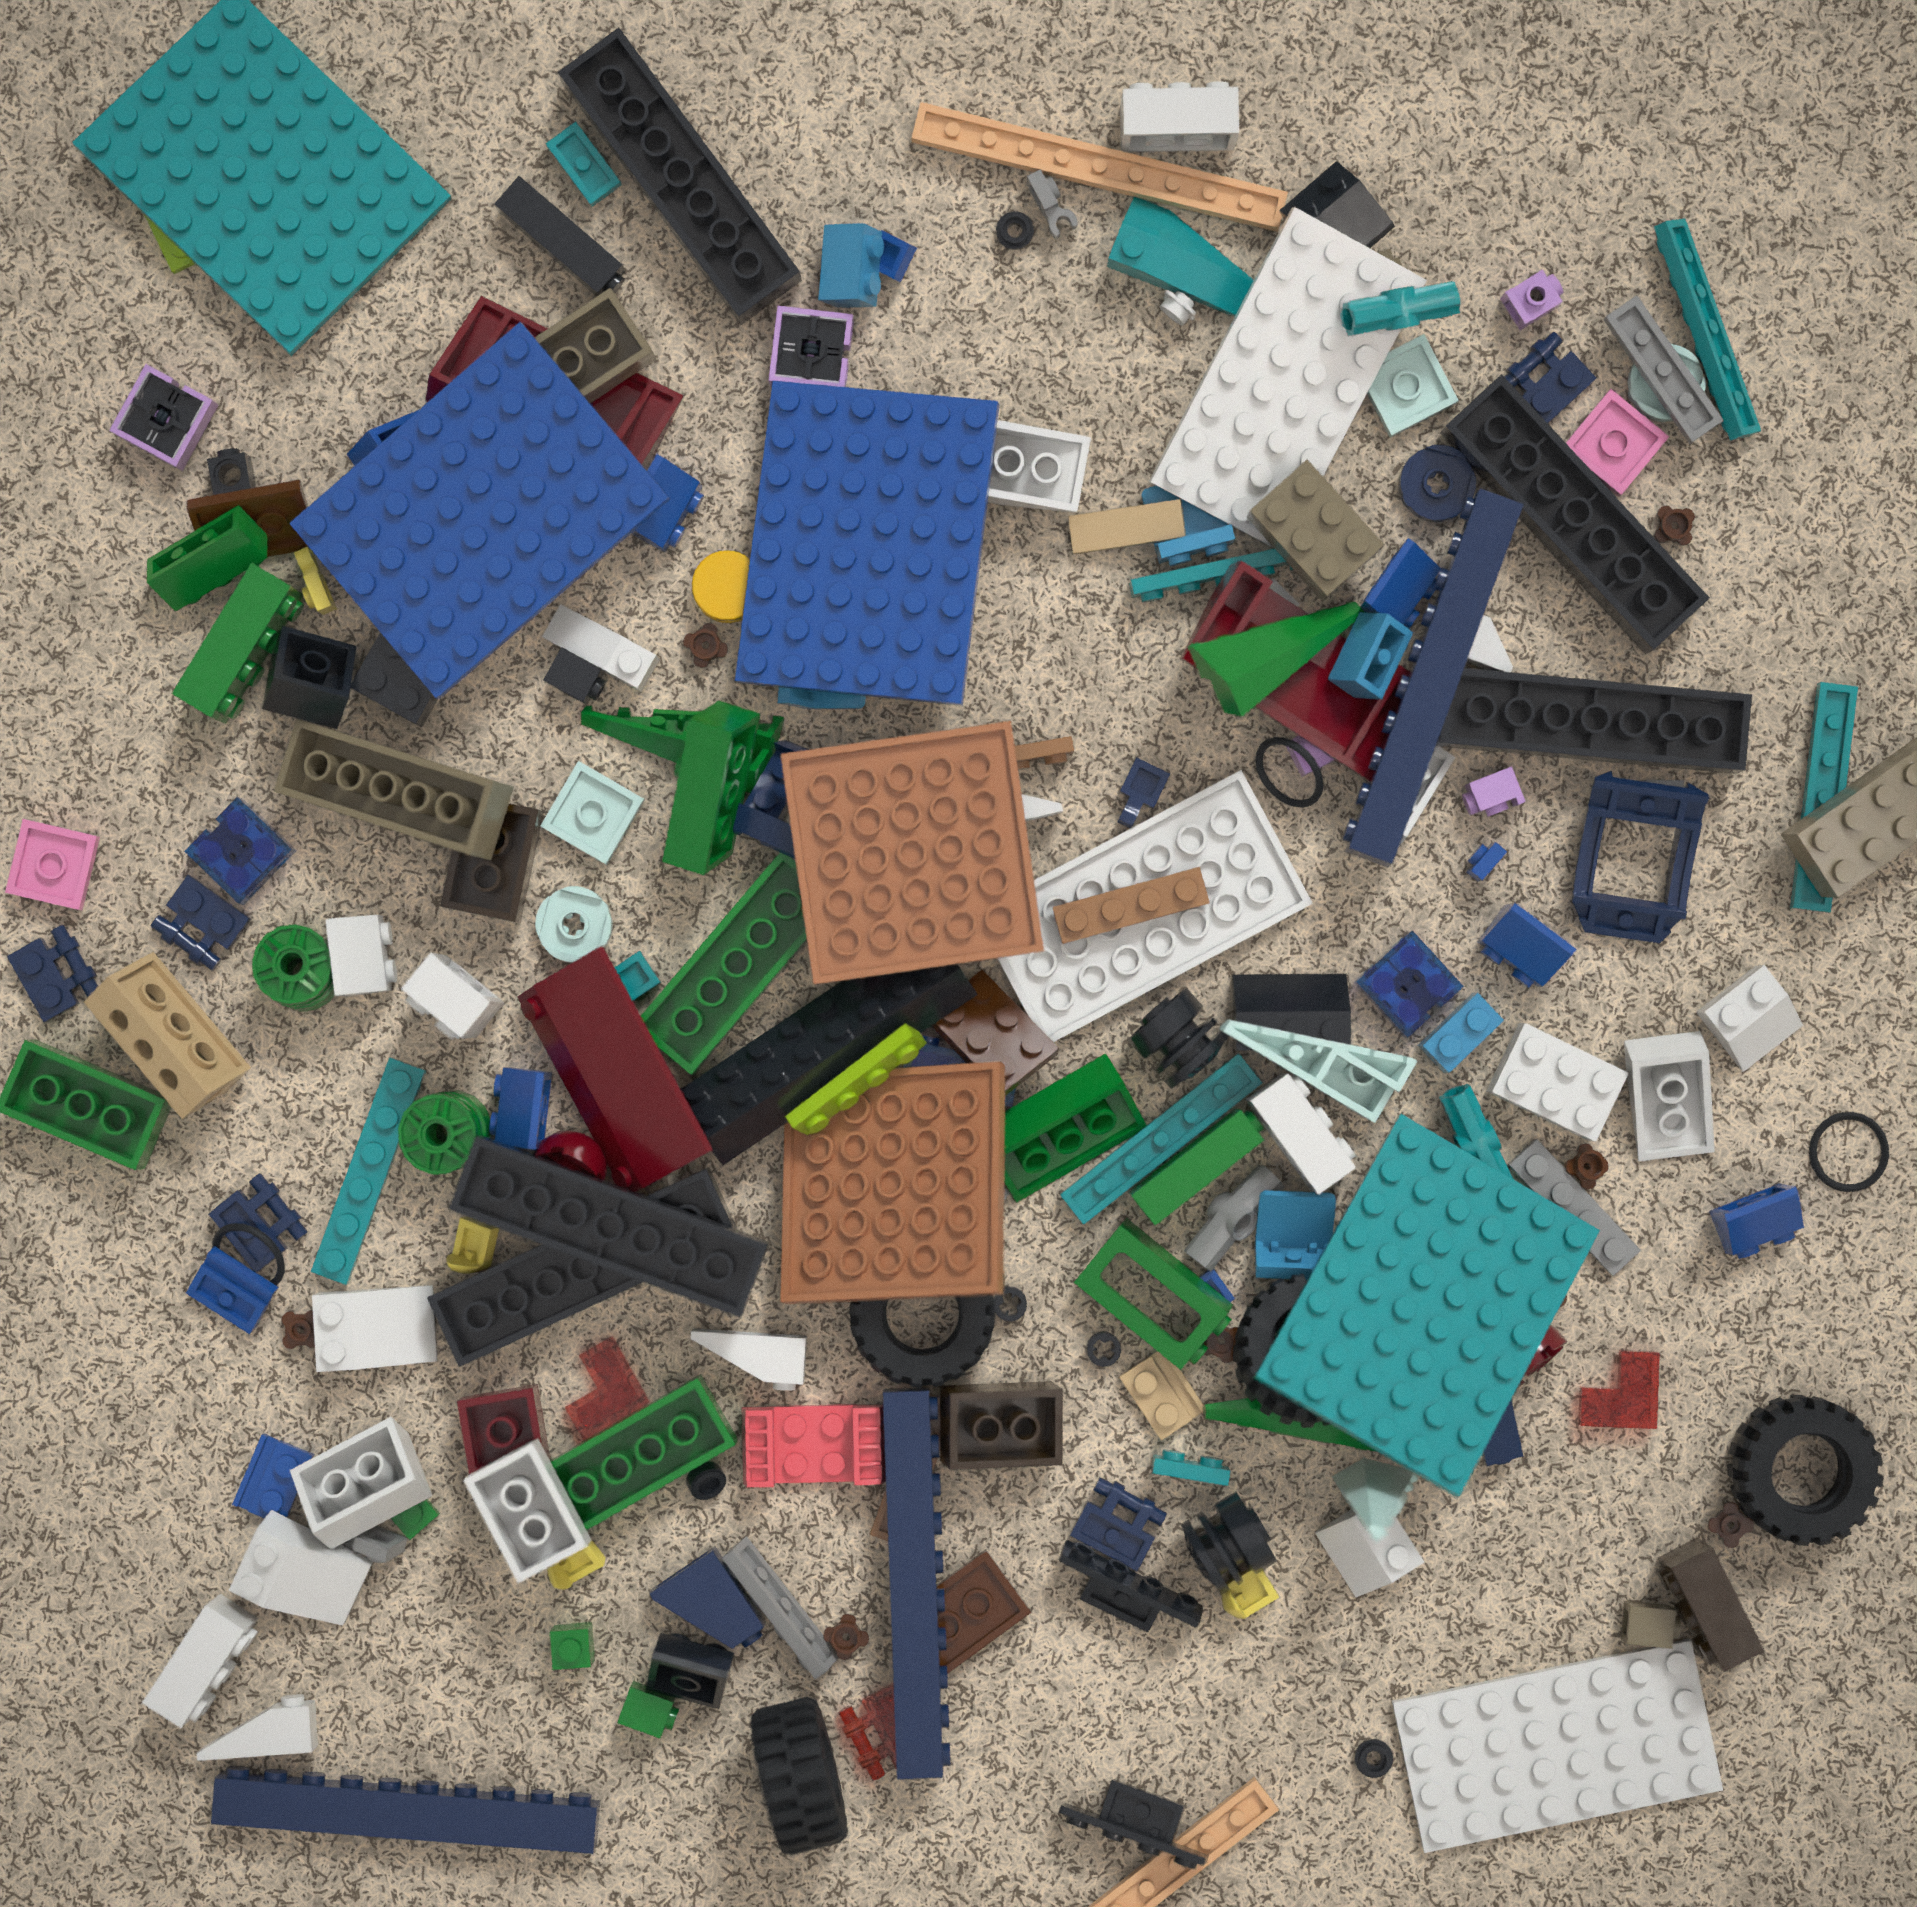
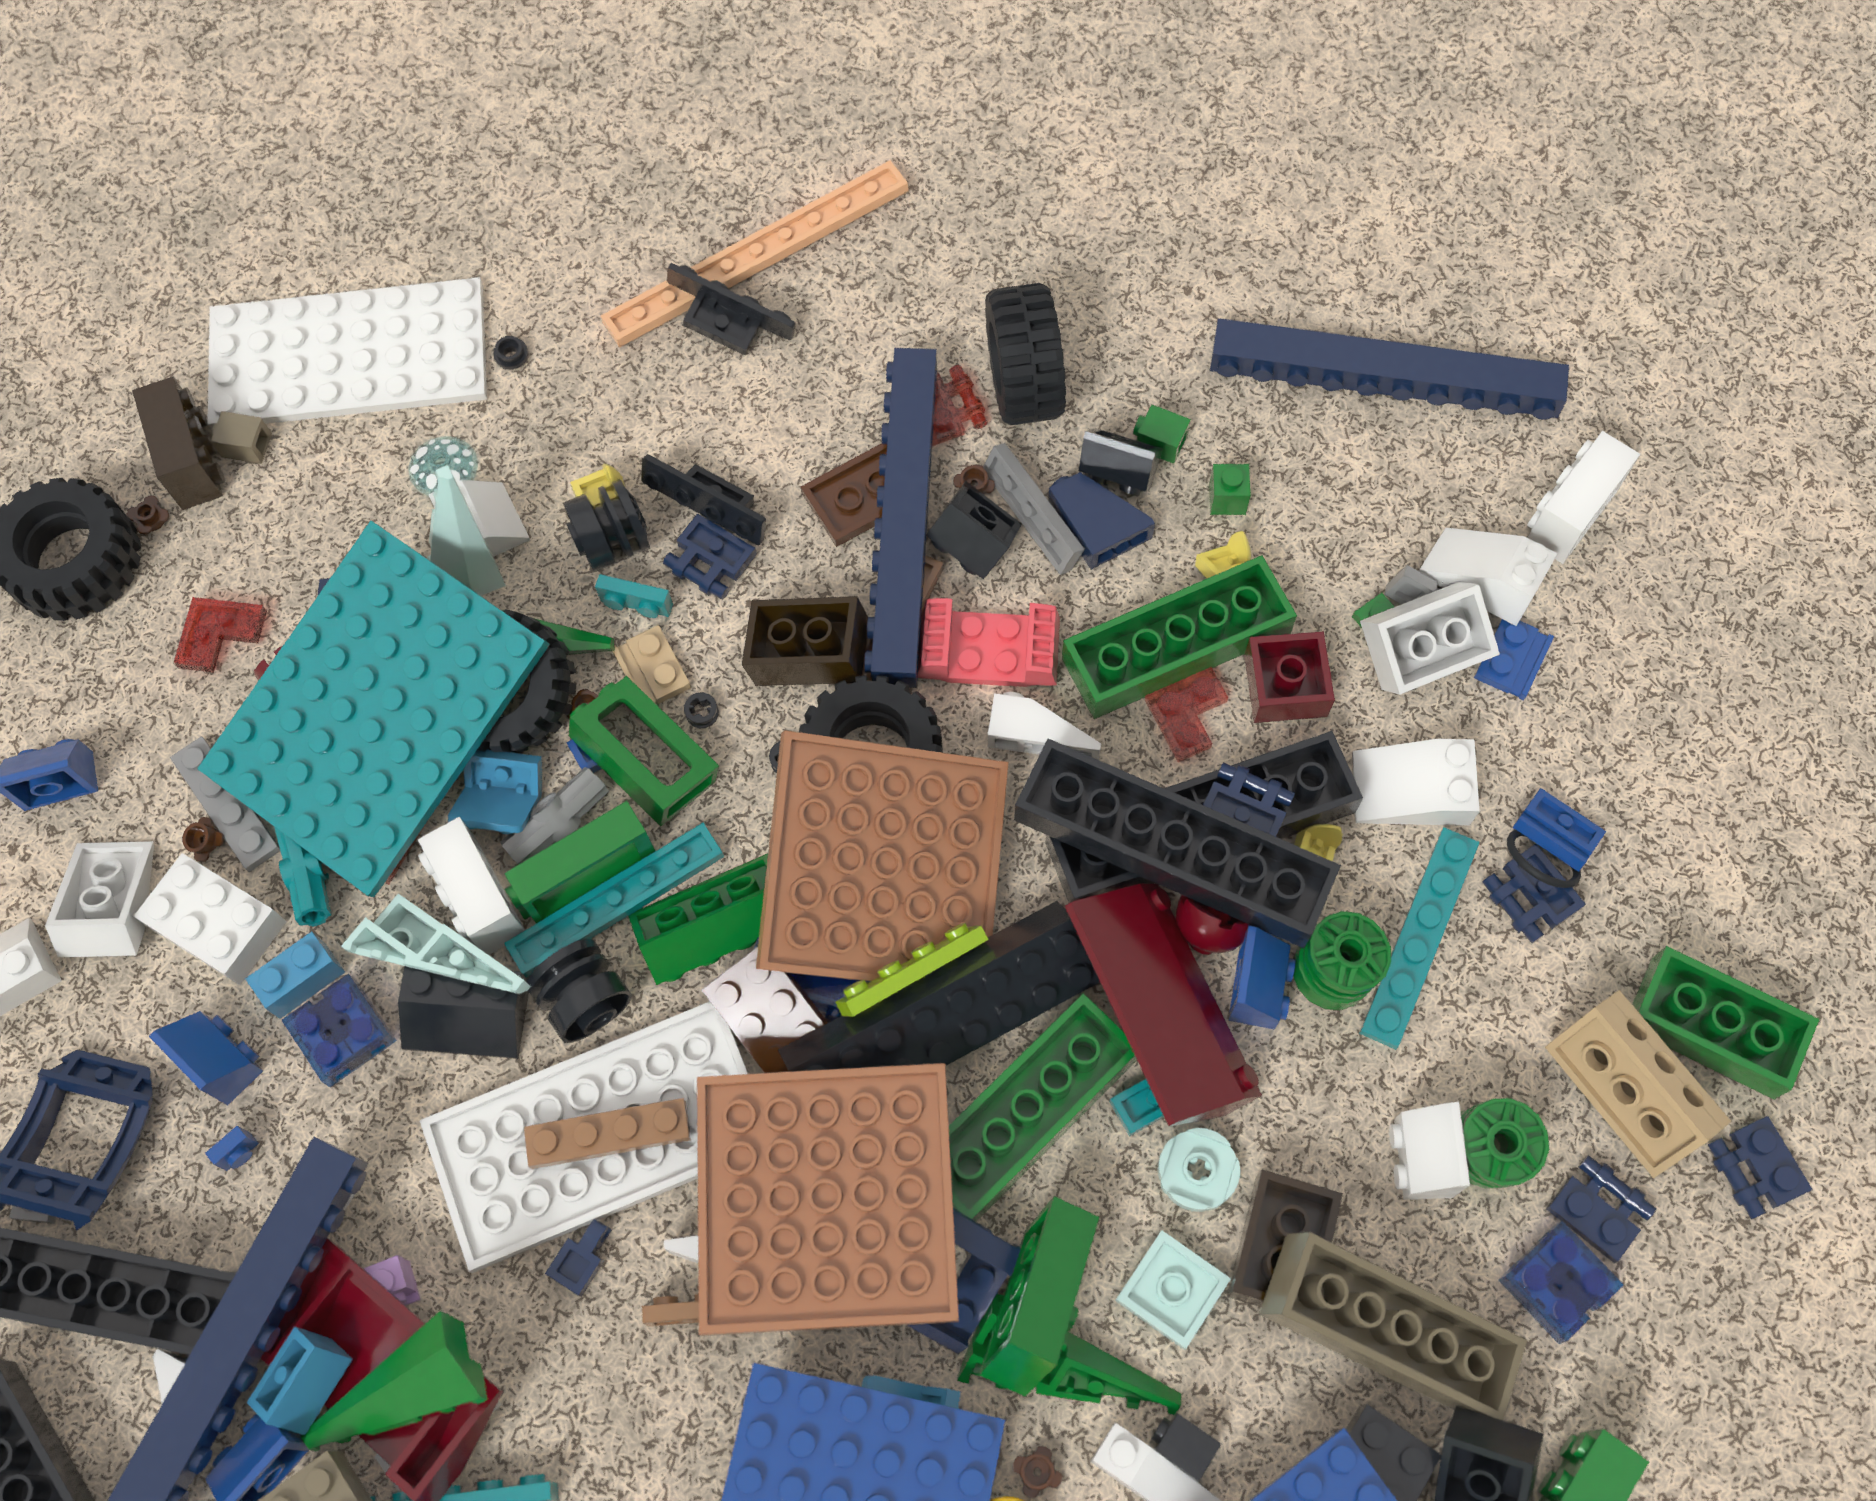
camera: 175 degrees left, 20 degrees down
bright pink plate [5,819,100,910] -> none
white slope [197,1694,318,1761] -> none
reddish brown plate [282,1310,315,1349] -> none
white brick [401,953,505,1039] -> none
white brick [464,1438,592,1583] -> none
black tile [686,1461,726,1500] -> none
black tyre [1255,737,1323,808] -> none
lavender brick [1462,766,1526,817] -> none
none -> clear light blue dish [408,436,478,496]
none -> black slope [926,481,1022,580]
none -> dark blue plate [1203,762,1295,837]

